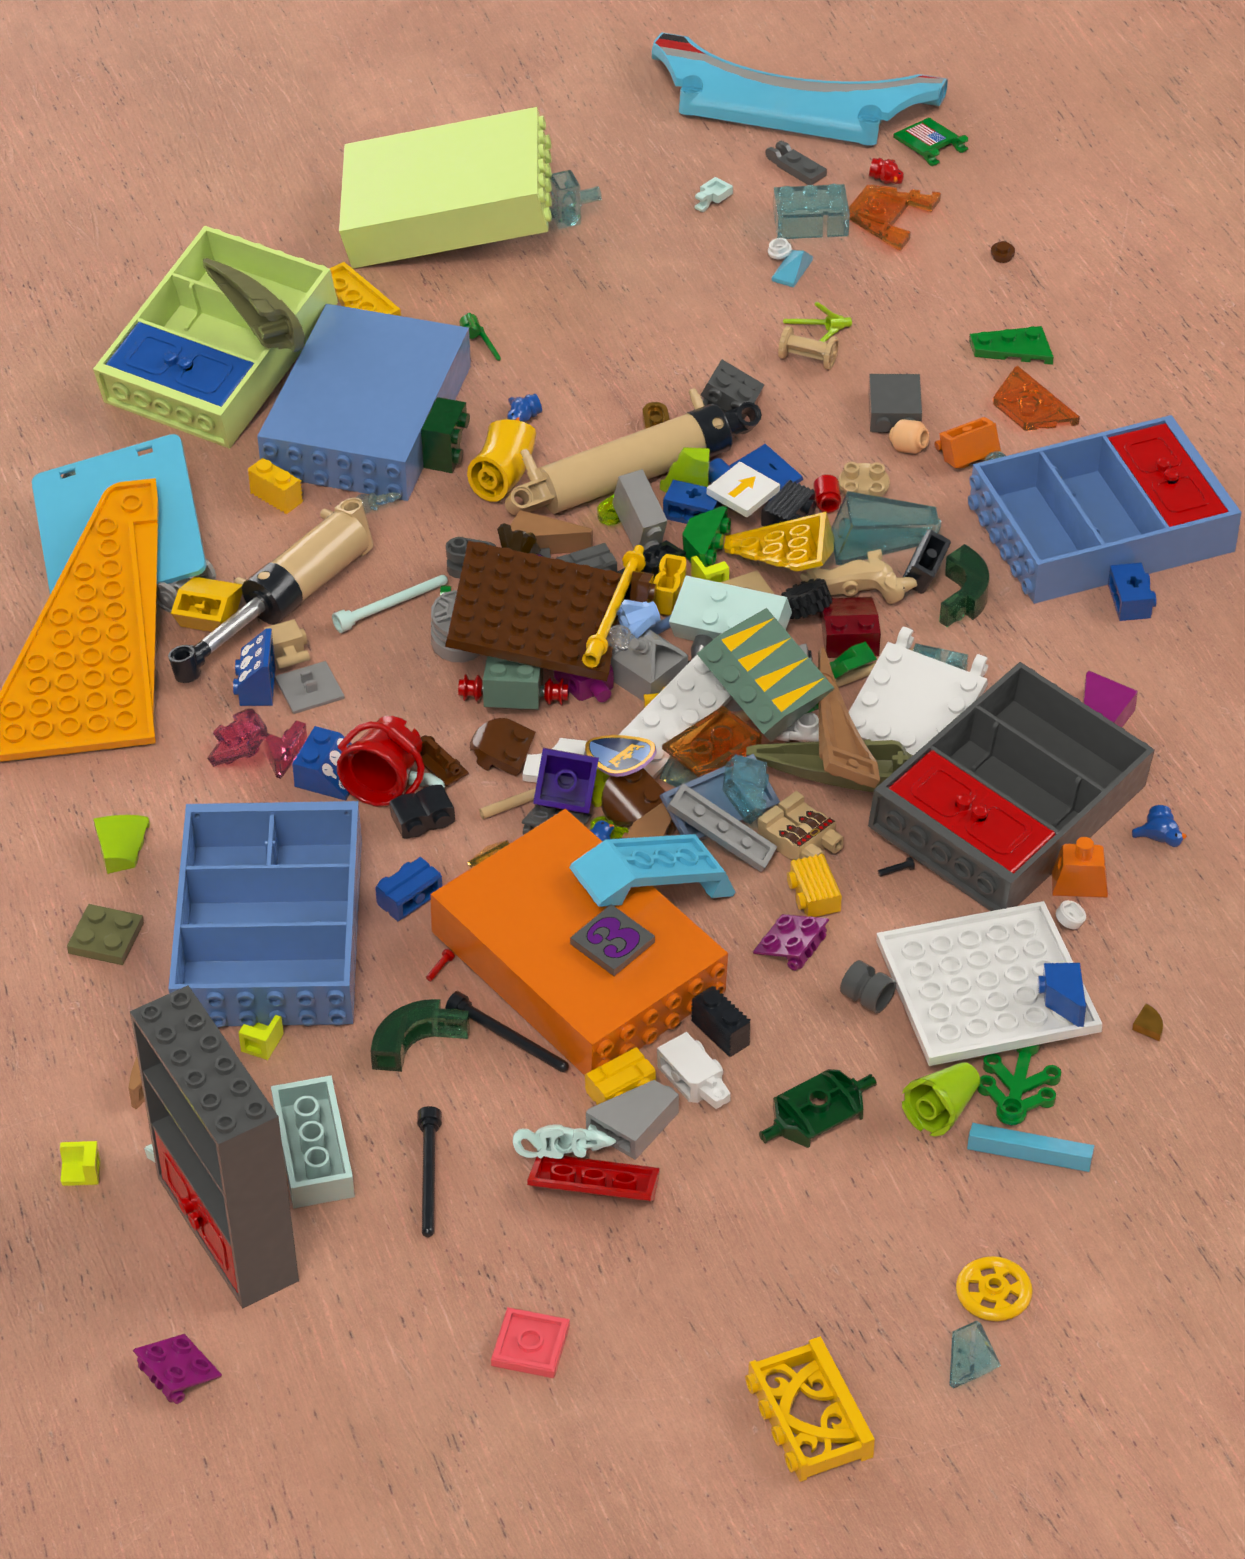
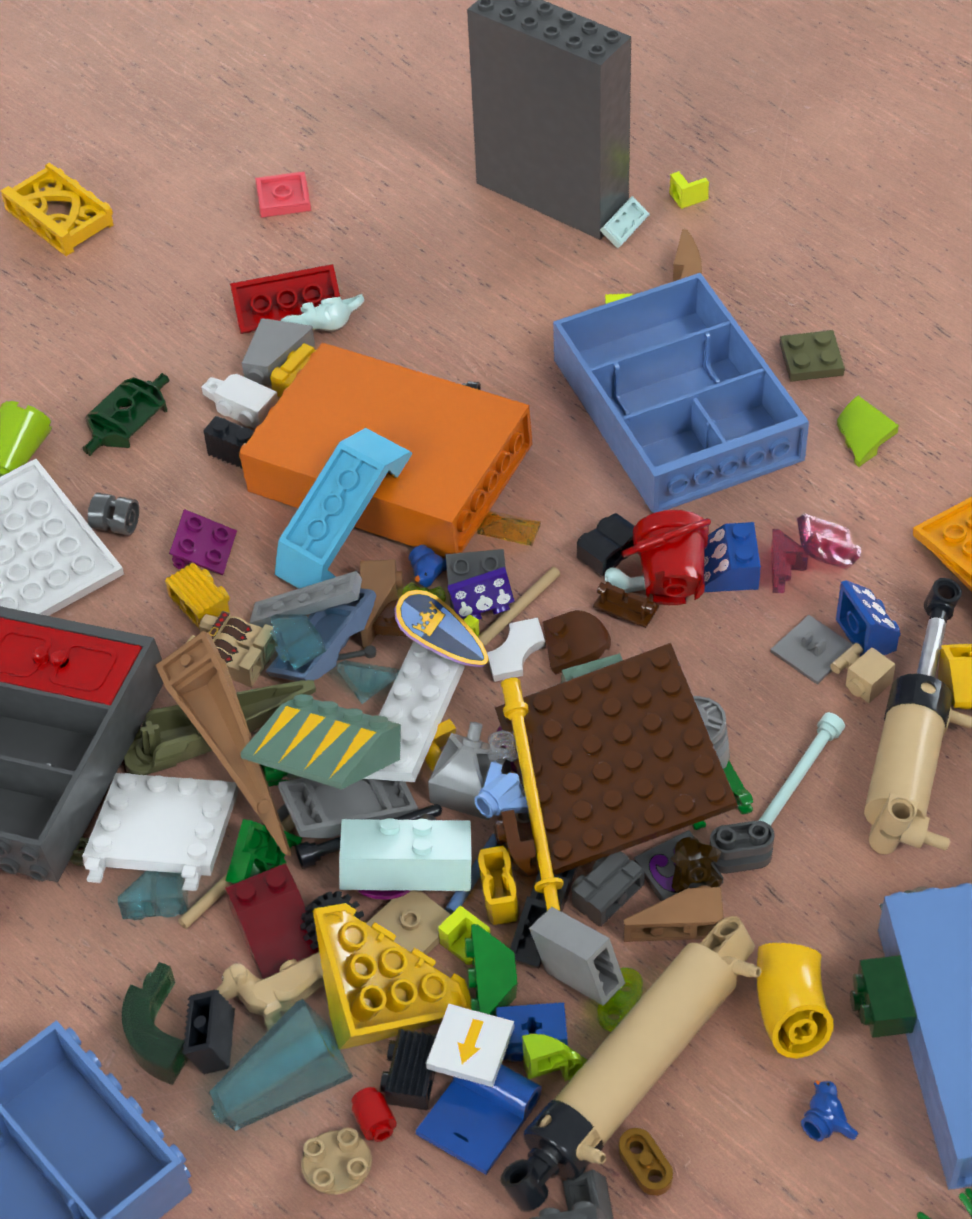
camera: 160 degrees right, 5 degrees up
light aqua brick [271,1075,355,1208] -> none
clear green arch [370,999,470,1072] -> none
blue brick [375,857,443,922] -> none
black piece [417,1106,442,1238] -> none
dark grey tile [570,904,655,976] -> none
clear orange slope [662,706,762,777] -> none

